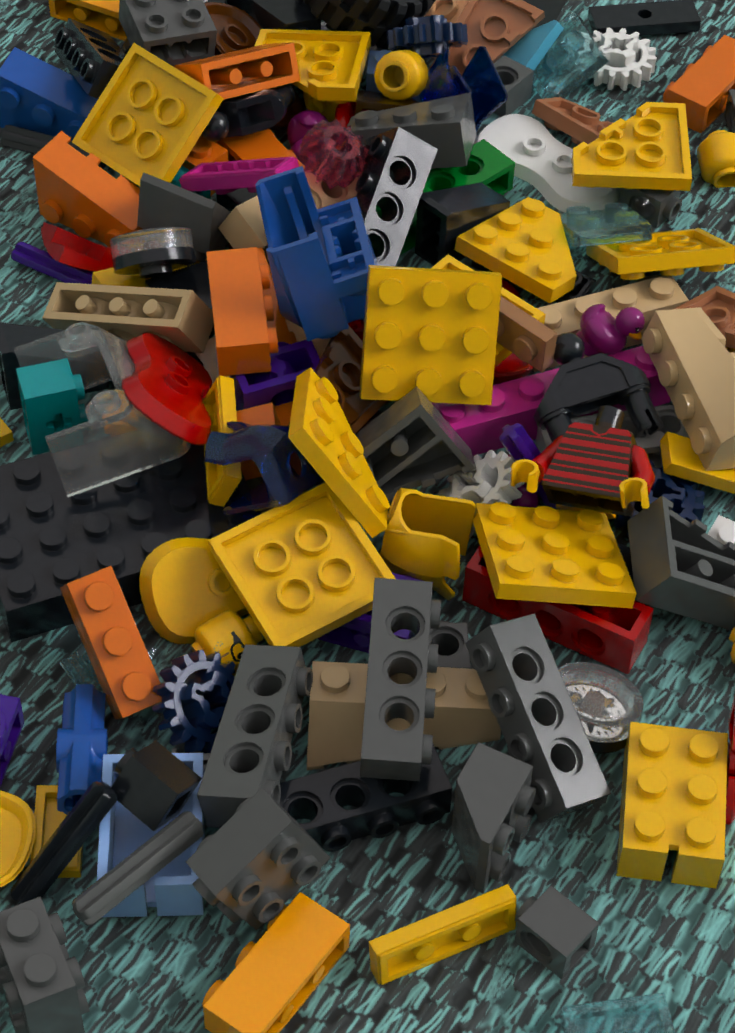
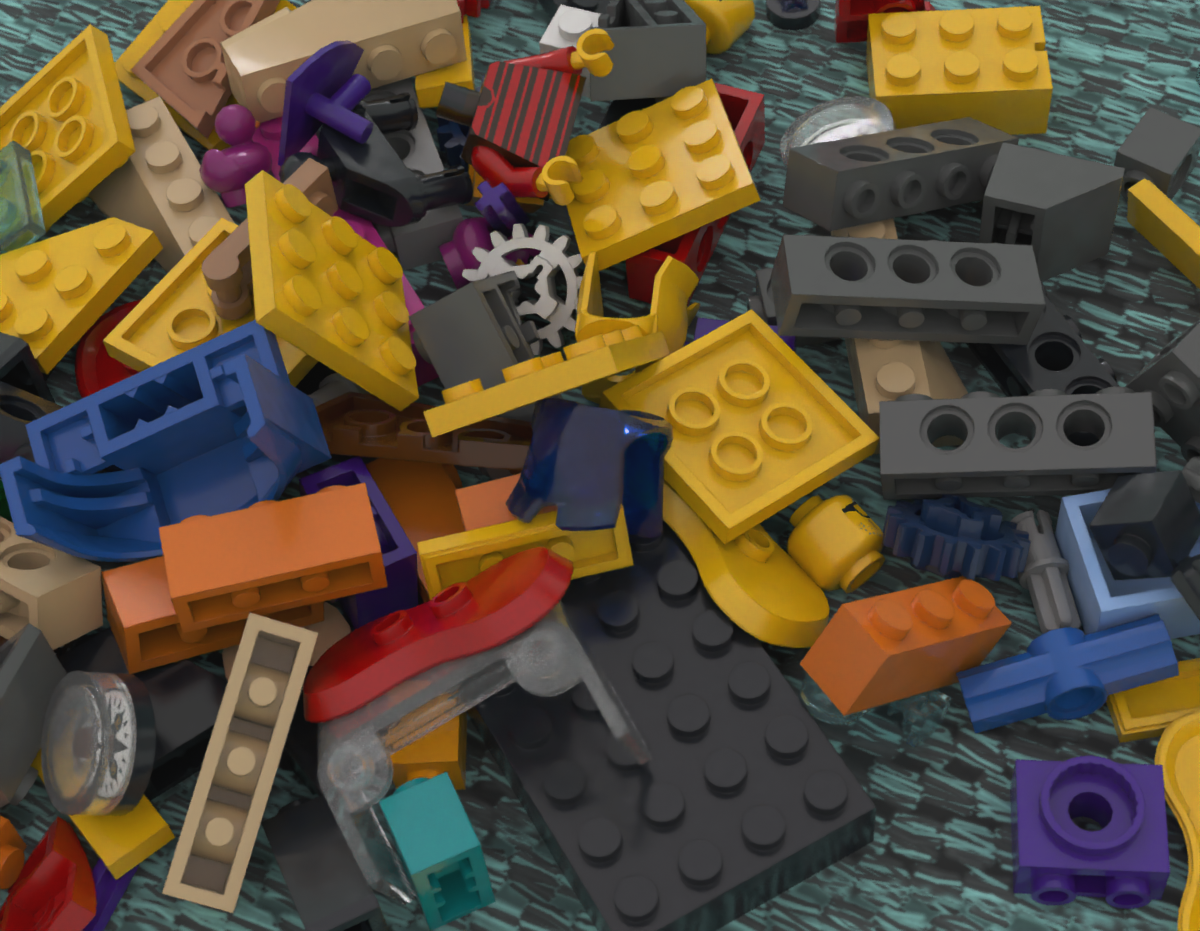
camera: 90 degrees left, 5 degrees up
none -> dark purple shield [278,40,374,166]

